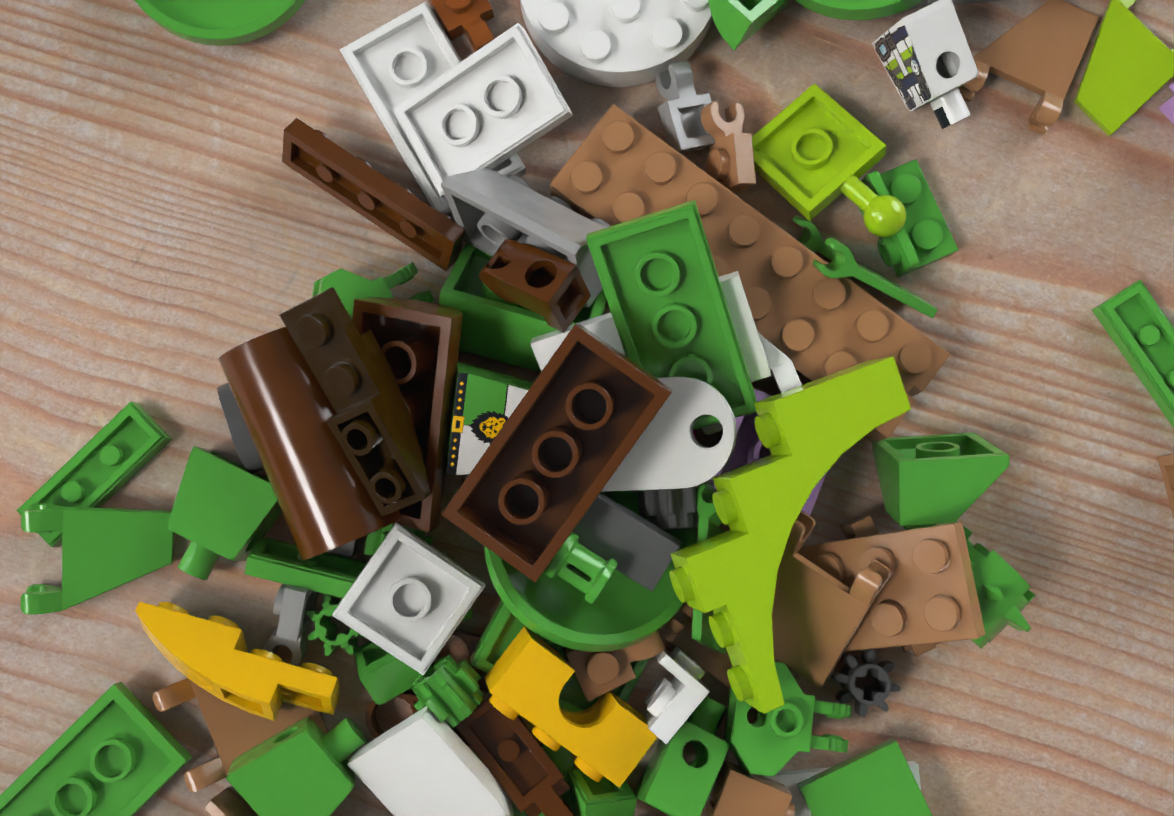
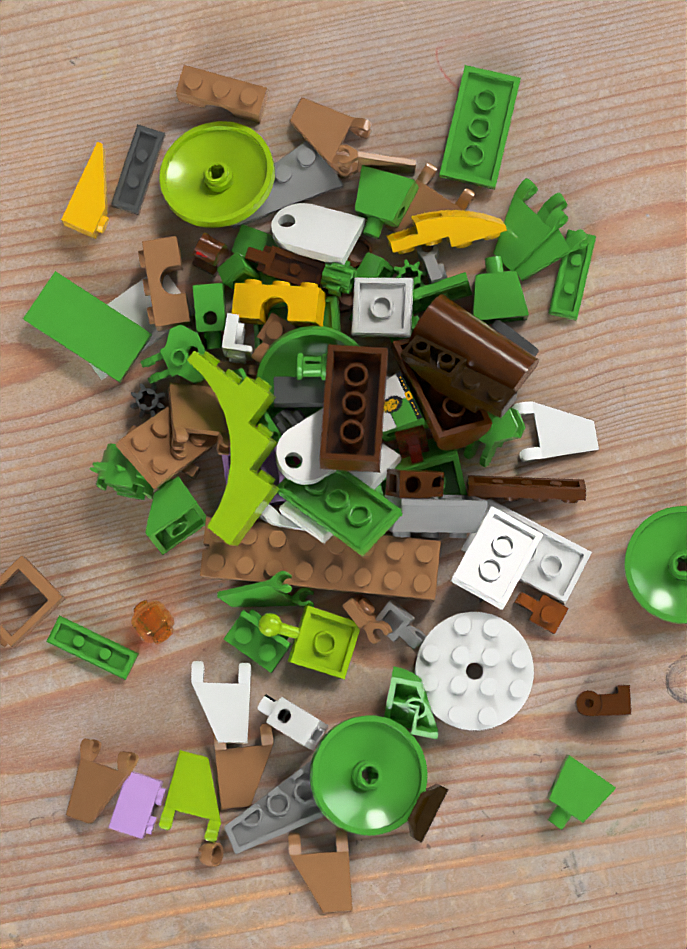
camera: 150 degrees right, 0 degrees up
none -> clear orange head [131,600,175,644]
none -> white flag [191,661,251,743]
none -> clear red tile [395,425,429,465]
none -> bright green flag [493,178,568,271]
none -> white flag [512,402,599,463]

